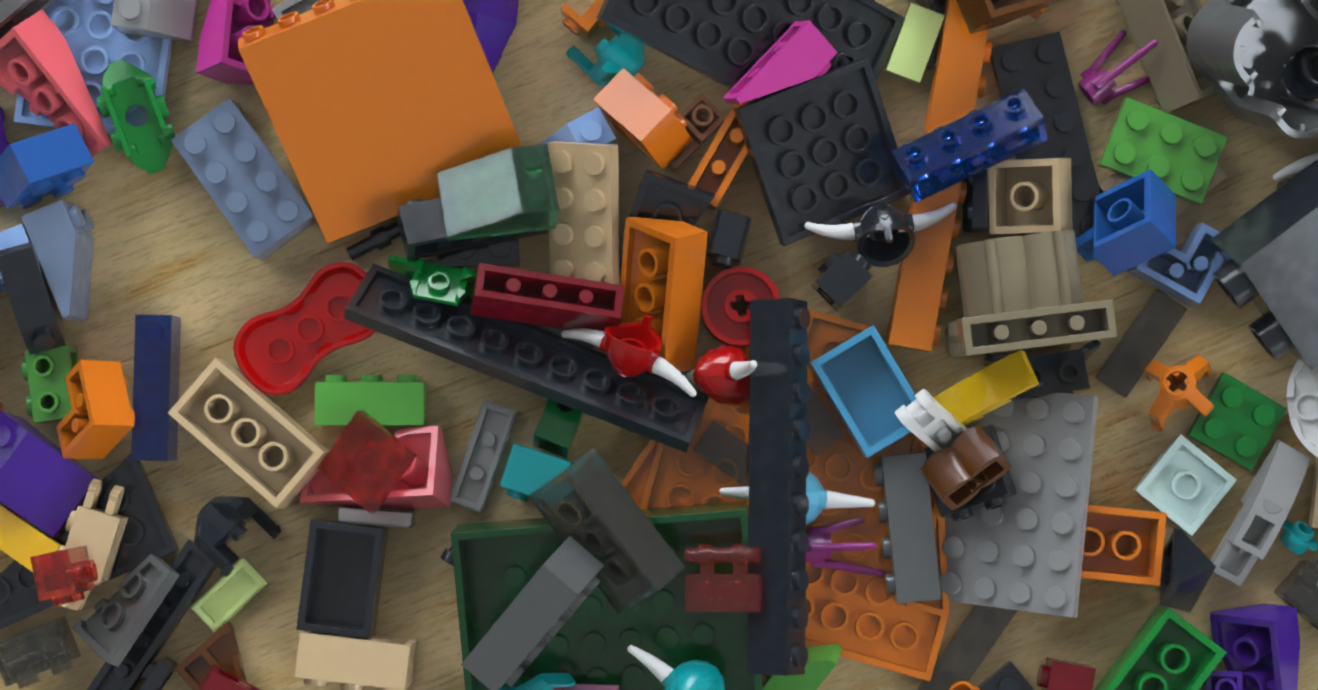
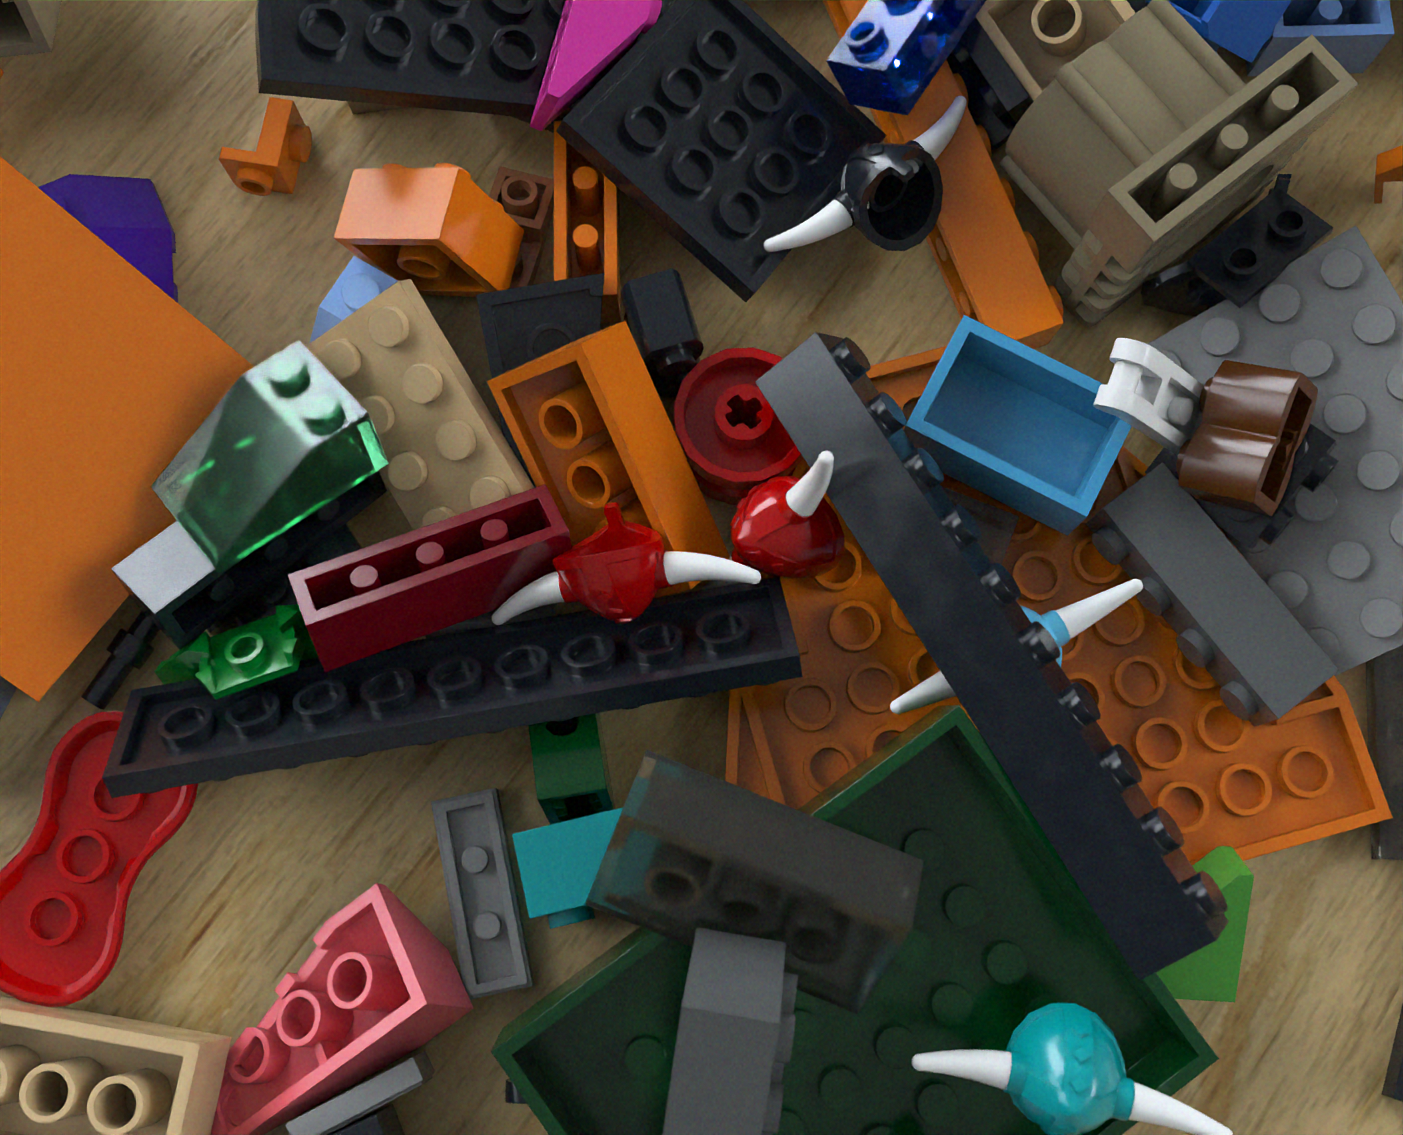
camera: 35 degrees left, 10 degrees down
bright green brick [315,375,428,426] -> none
clear red plate [317,410,417,513] -> none
teal piece [566,25,645,86] -> none
clear red plate [684,544,762,612] -> none
clear smoke tile [693,421,749,487] -> none
magenta plant [806,516,886,577] -> none
black brick [811,250,873,311] -> none
yellow slope [920,350,1039,448] -> none
clear smoke tile [1095,289,1187,398] -> none

